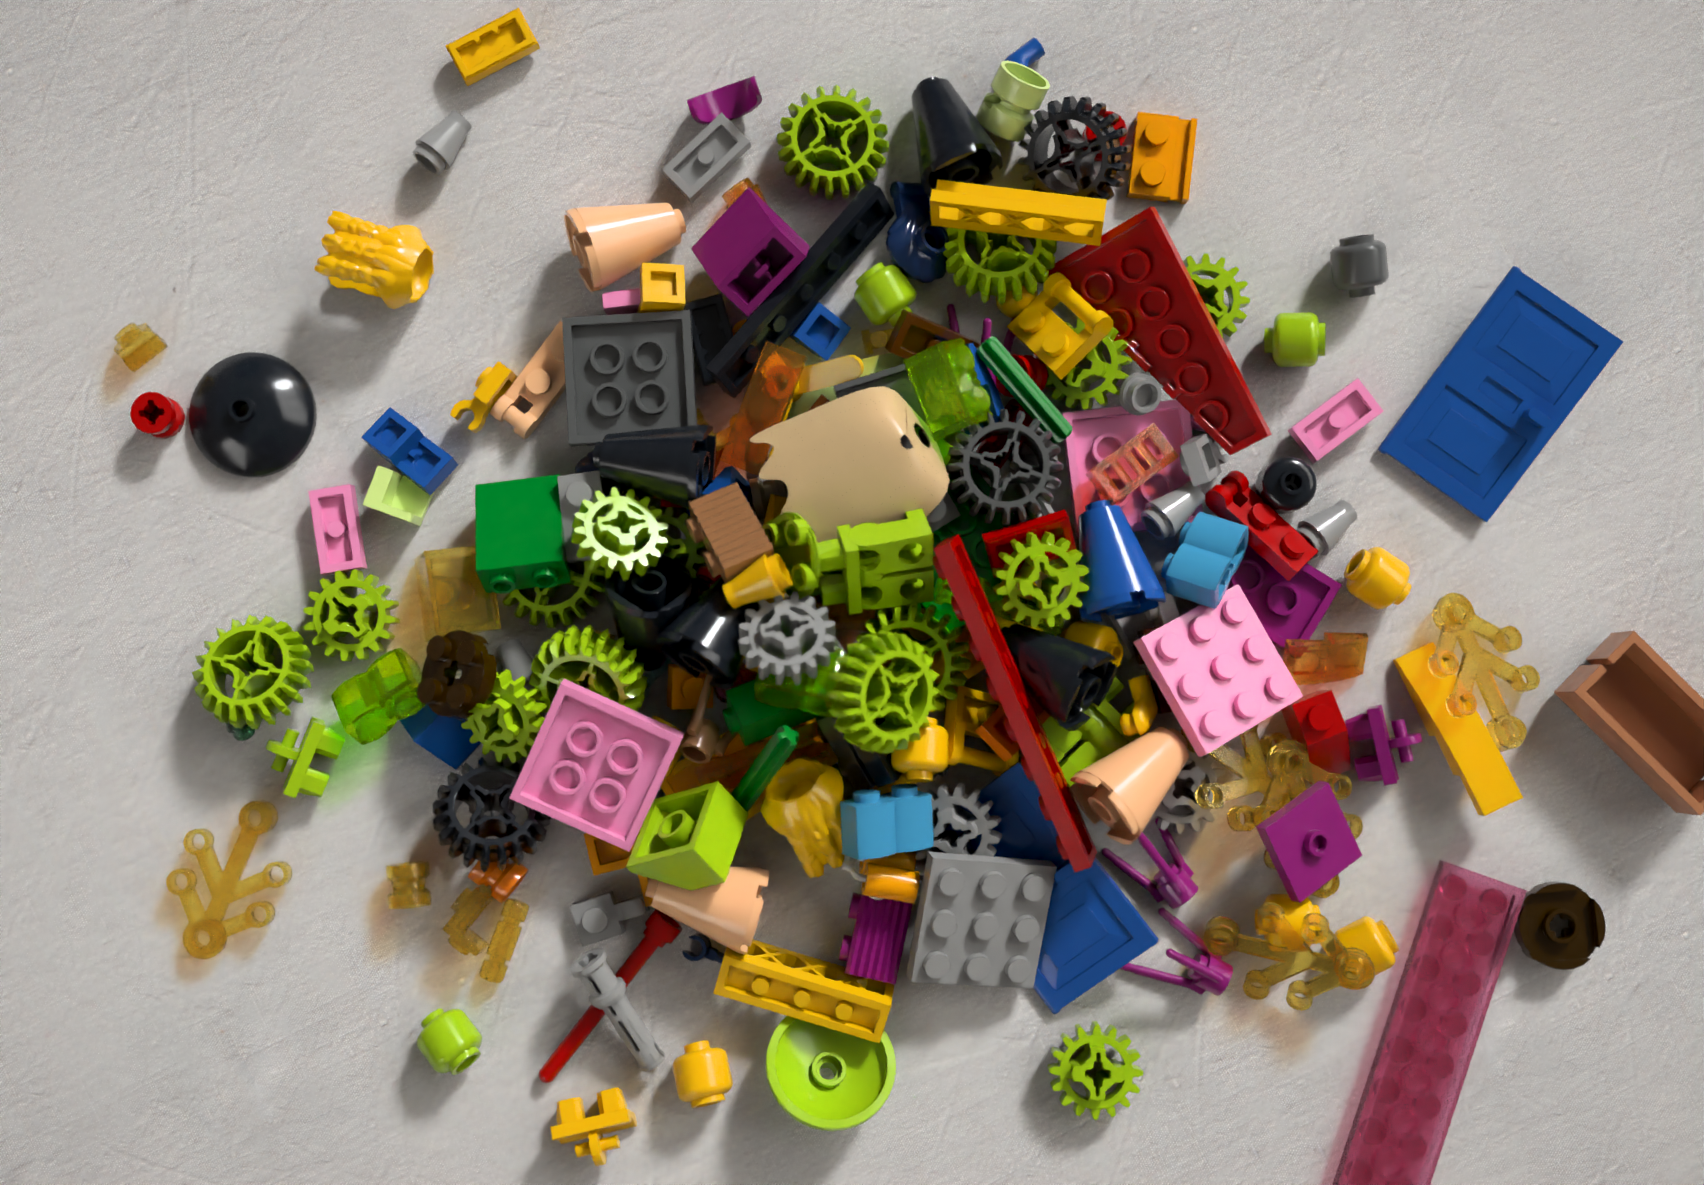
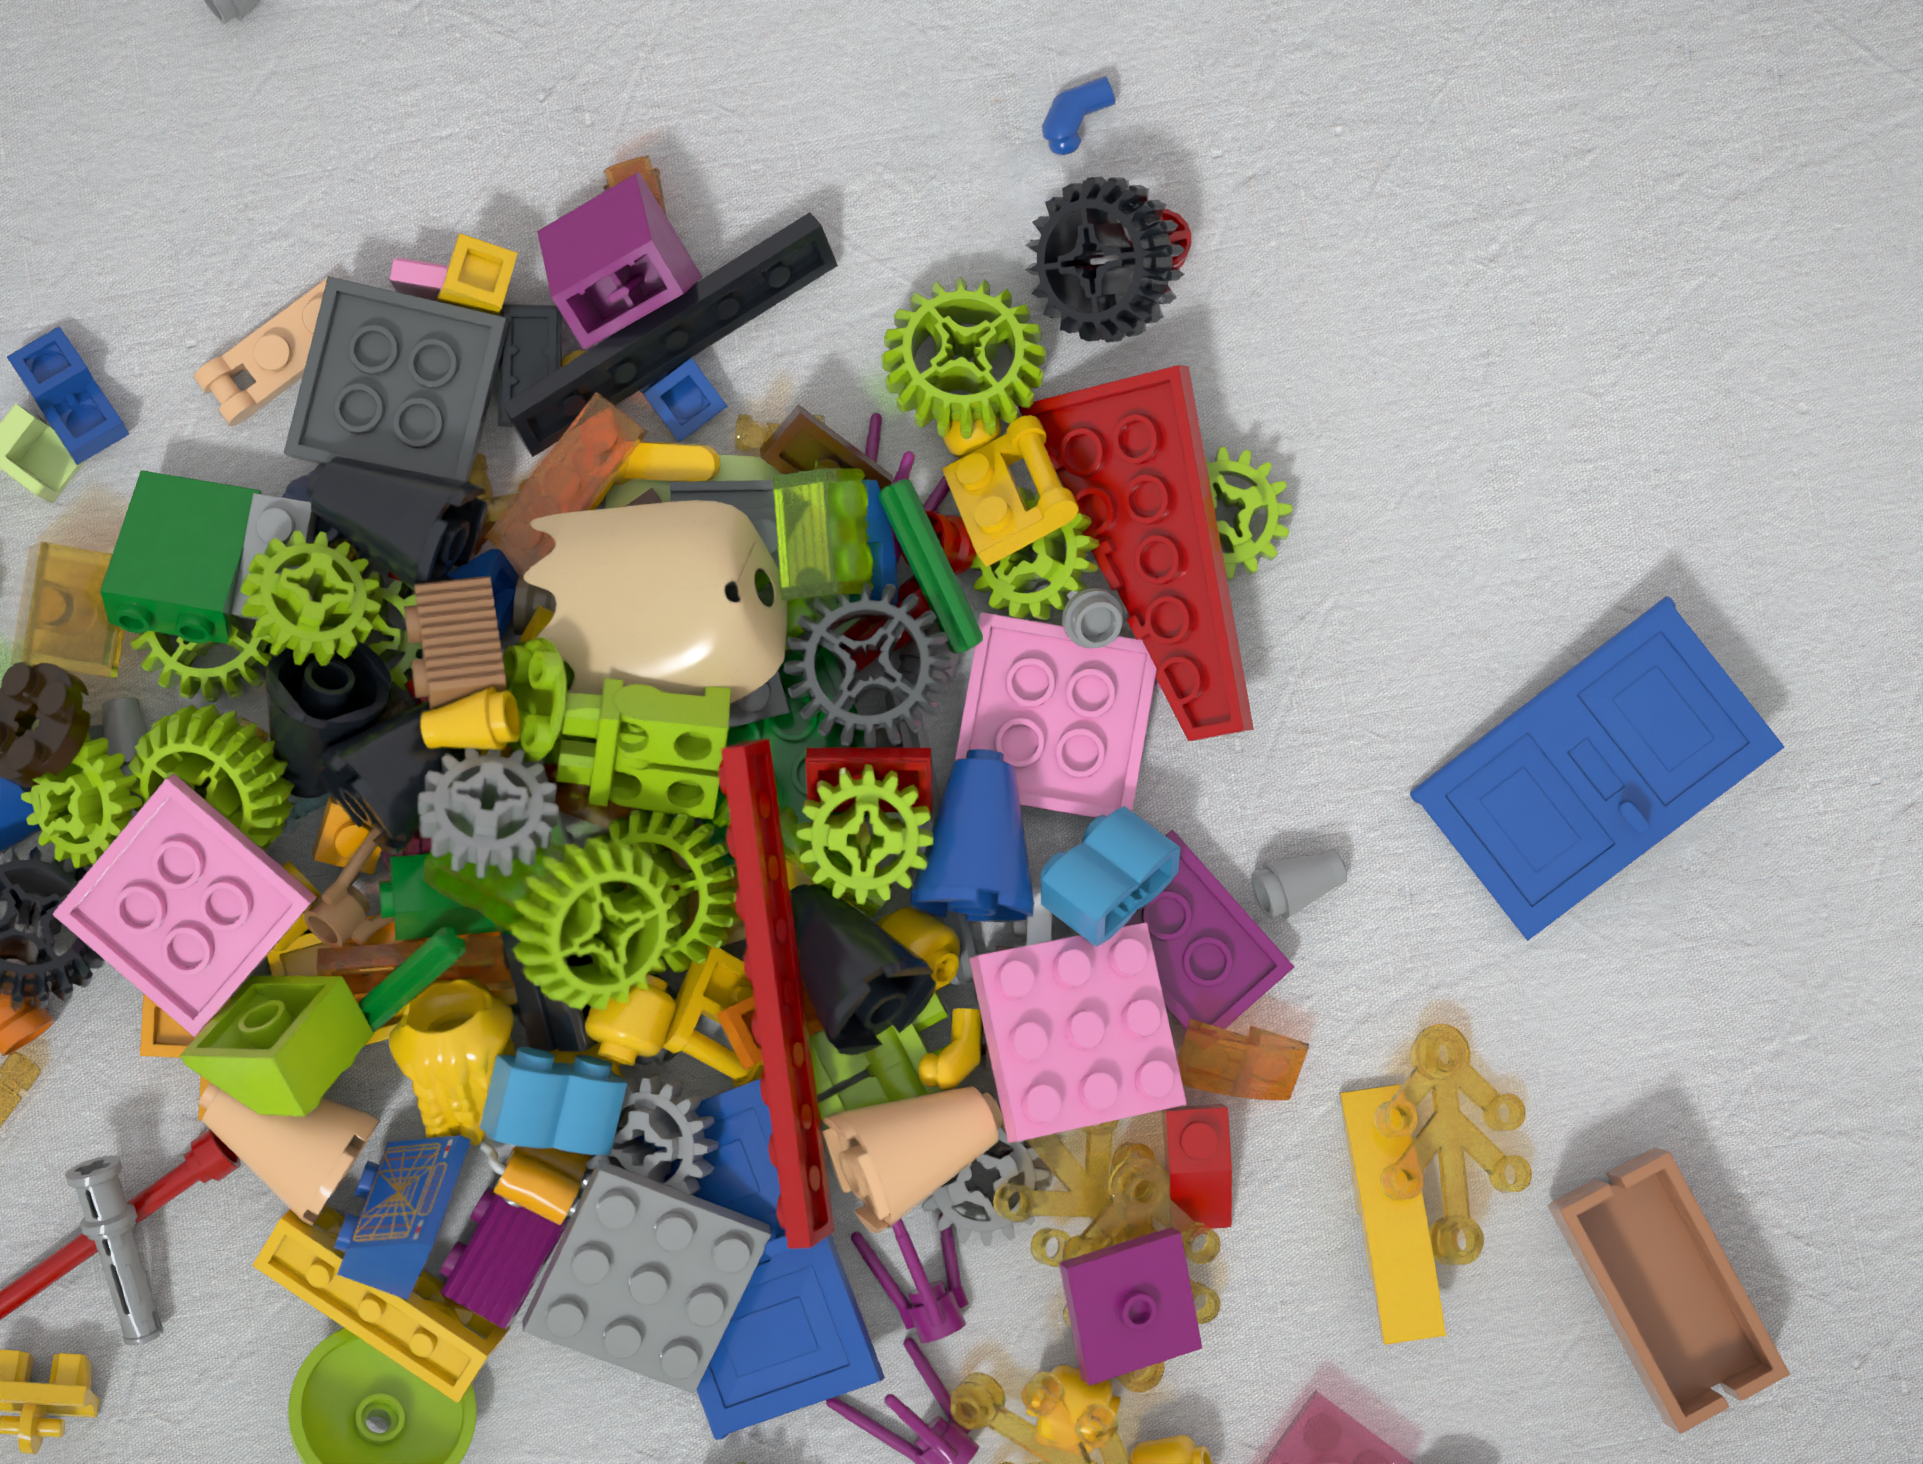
camera: 20 degrees right, 0 degrees up
yellow piece [314,211,434,309] -> none
yellow plate [450,361,518,433] -> none
light nougat cone [564,203,686,292] -> none
light grey plate [570,891,650,947] -> none
light grey plate [661,112,751,203] -> none
yellow head [672,1040,733,1109] -> none
dark blue hand [682,934,725,964] -> none
magenta helmet [687,76,762,124] -> none
lime gear [777,84,889,200] -> none
lime head [854,262,917,327] -> none
dark blue animal [885,181,949,283] -> none
black cone [911,77,1003,197] -> none
yellow fence [930,179,1107,246] -> none
yellowish green wheel [975,61,1050,142] -> none
clear orange slope [1086,423,1179,505] -> none
light orange plate [1126,112,1198,204] -> none
light grey cone [1140,481,1205,540] -> none
light grey plate [1180,433,1228,487] -> none
red plate [1205,470,1319,582] -> none
black head [1255,456,1317,514] -> none
lime head [1264,312,1326,367] -> none
bright pink plate [1287,378,1383,463] -> none
dark grey head [1330,234,1389,298] -> none
yellow head [1344,547,1411,610] -> none
magenta hips [1345,704,1423,786] -> none
none -> blue slope [334,1135,471,1300]

